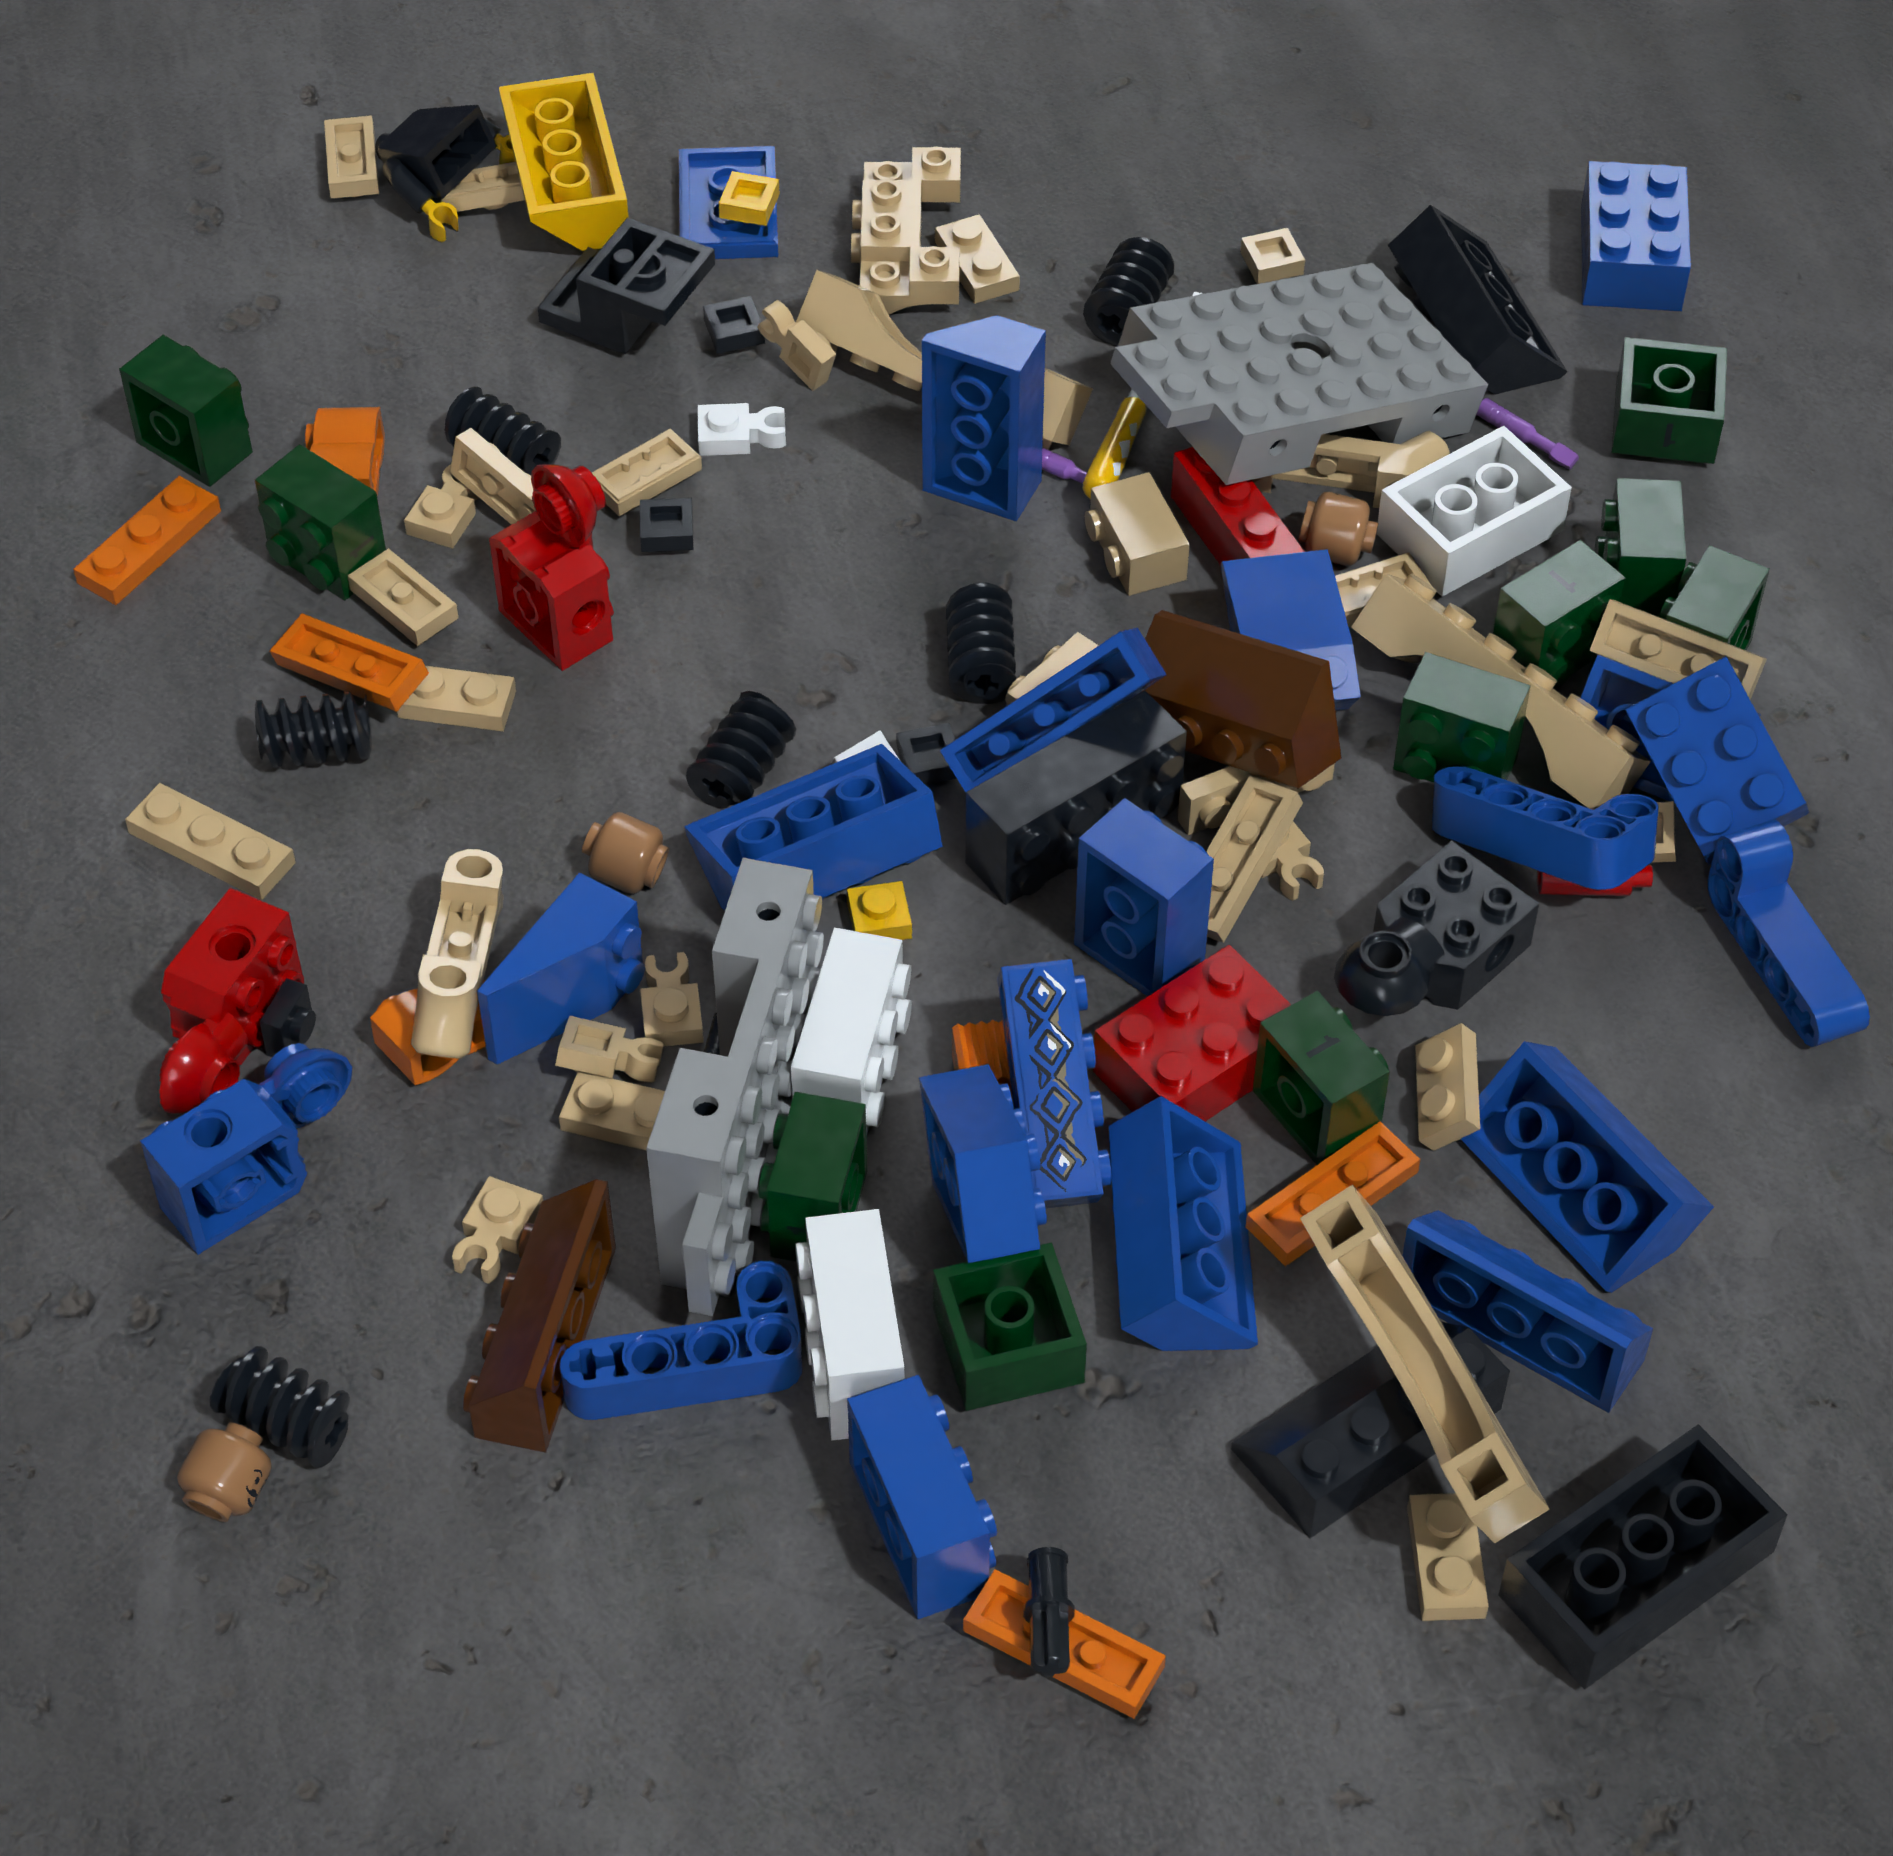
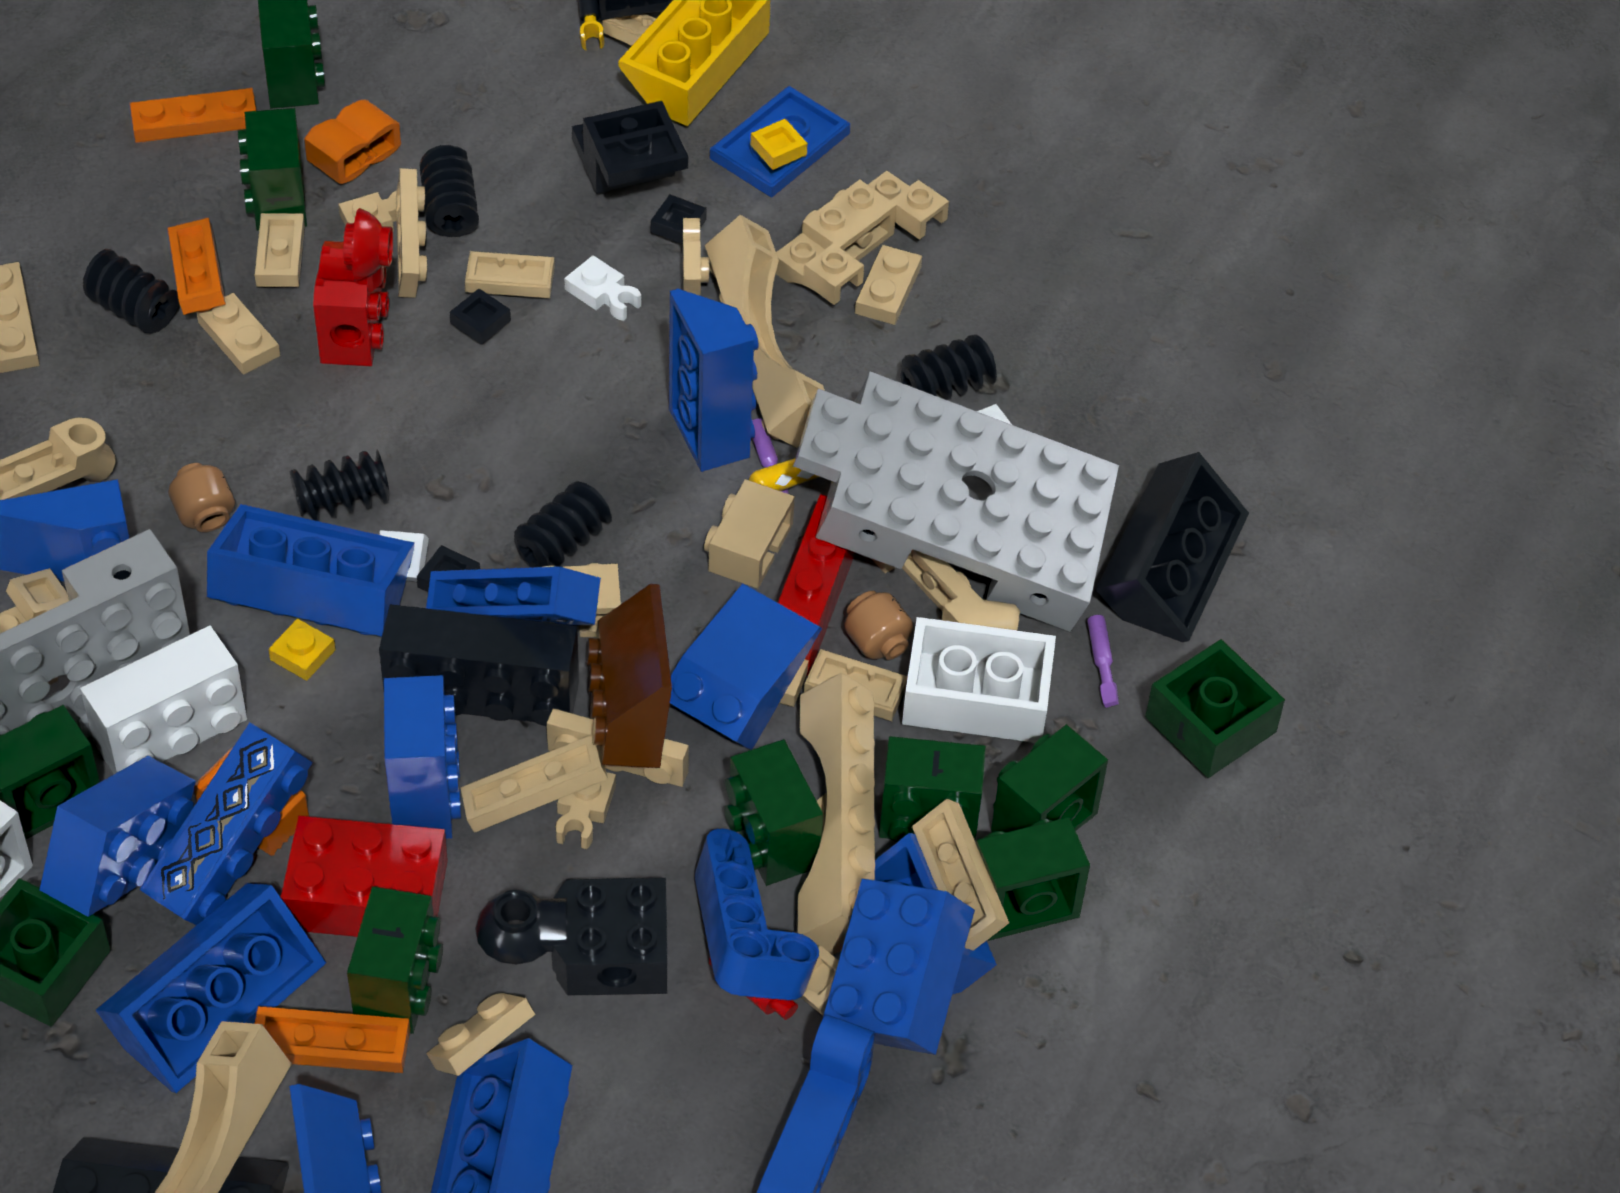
camera: 40 degrees right, 0 degrees up
tan plate [1241,228,1305,284] -> none
blue brick [1581,161,1691,311] -> none

